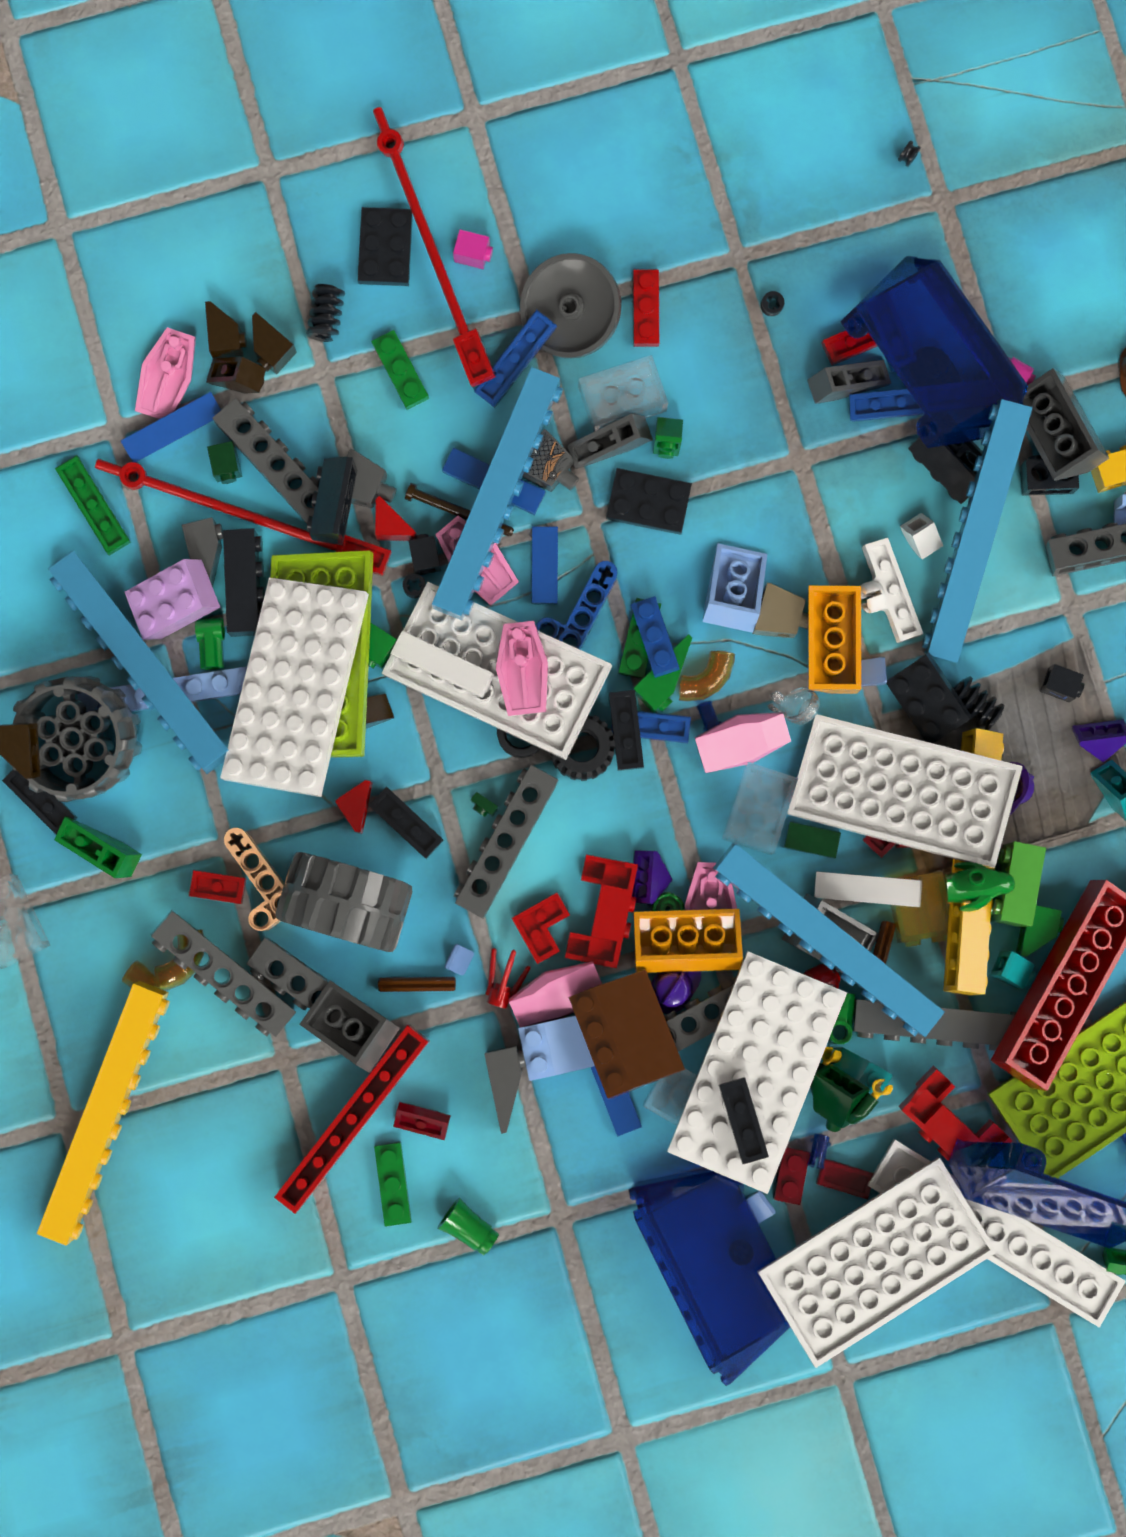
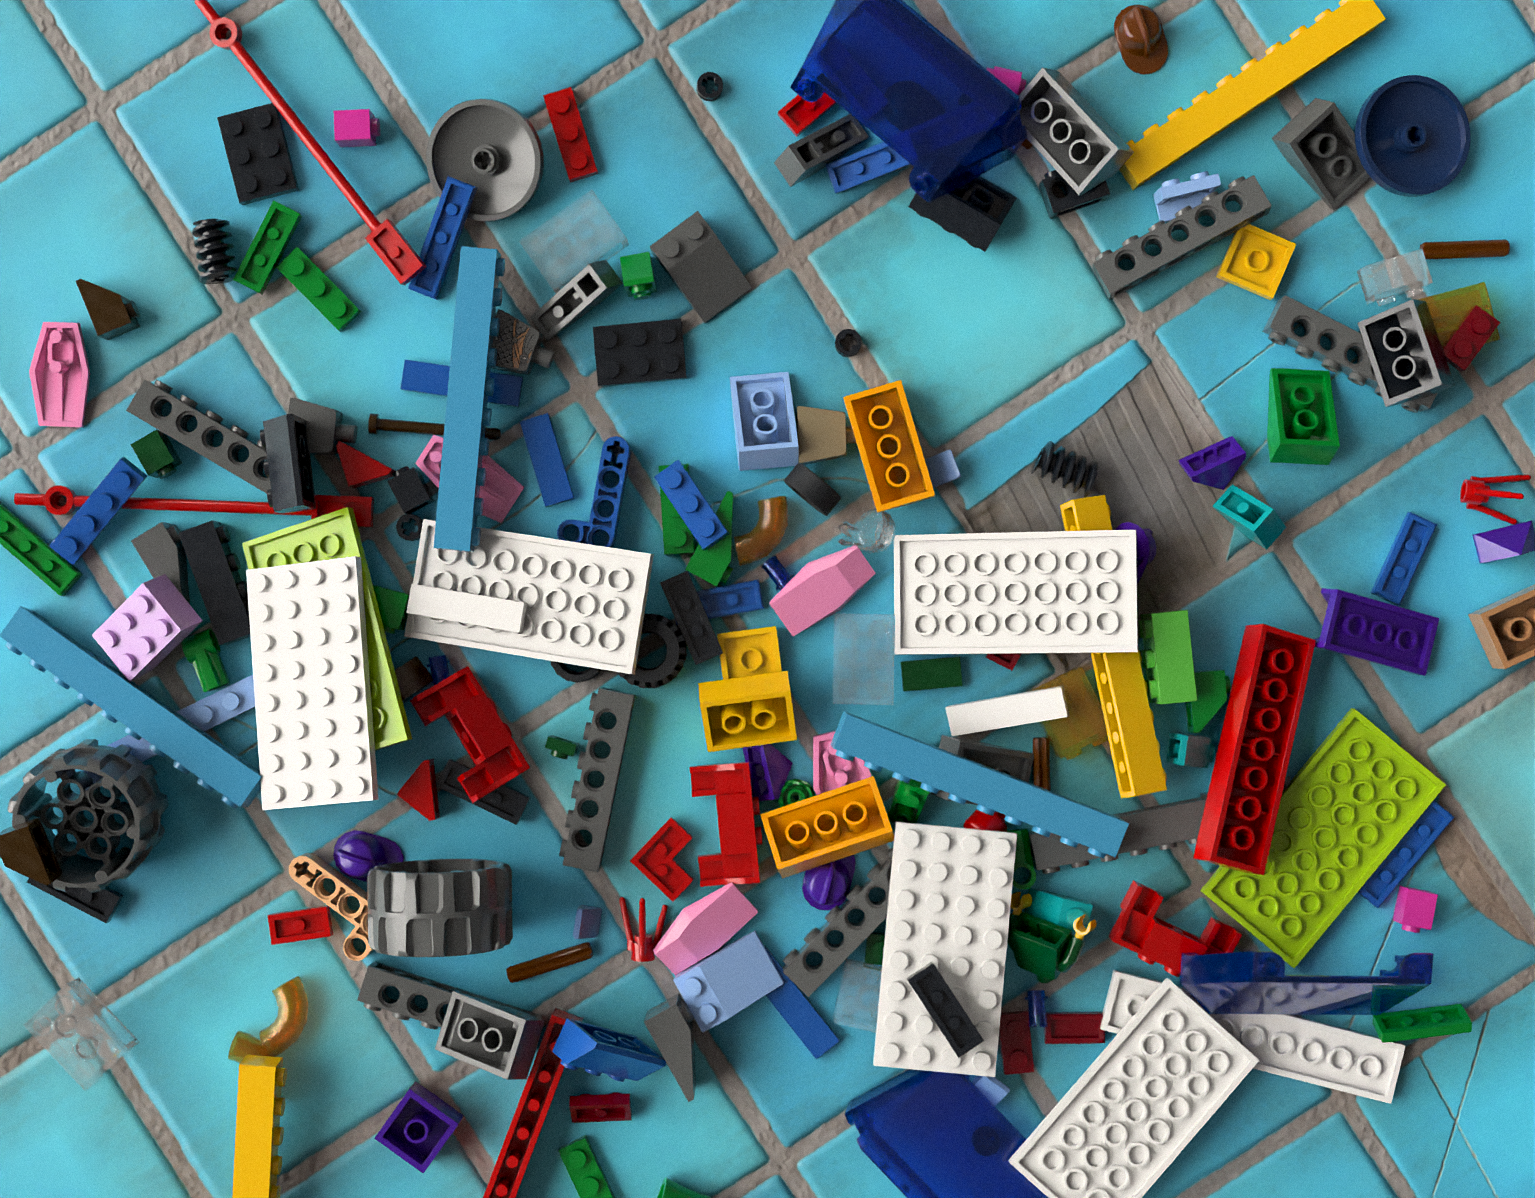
camera: 15 degrees left, 5 degrees up
green slope [54,817,142,878] -> none
blue tile [121,392,221,463] -> none
dark grey brick [151,910,296,1037] -> none
dark brown slope [206,357,266,393] -> none
dark brown slope [252,312,297,375] -> none
bright pink piece [496,621,548,716] -> none
reddish brown slope [568,969,685,1099] -> none
white plate [860,538,923,643] -> none
black plate [886,653,973,743] -> none
white brick [900,513,943,559] -> none
dark azure brick [922,399,1033,663] -> none
green animal [945,862,1015,912] -> none
black brick [1040,664,1085,702] -> none
none -> blue plate [49,457,147,565]
none -> green plate [233,200,302,295]
none -> dark purple piece [333,830,404,882]
none -> dark purple brick [374,1081,464,1173]
none -> red bracket [410,666,530,803]
none -> clear blue pin [426,654,450,685]
none -> blue slope [552,1018,666,1082]
none -> dark grey slope [650,211,752,324]
none -> yellow brick [698,671,797,752]
none -> yellow plate [717,626,782,679]
none -> black tyre [784,463,841,516]
none -> black bush [835,329,862,357]
none -> dark green plate [864,932,885,965]
none -> green slope [887,779,929,823]

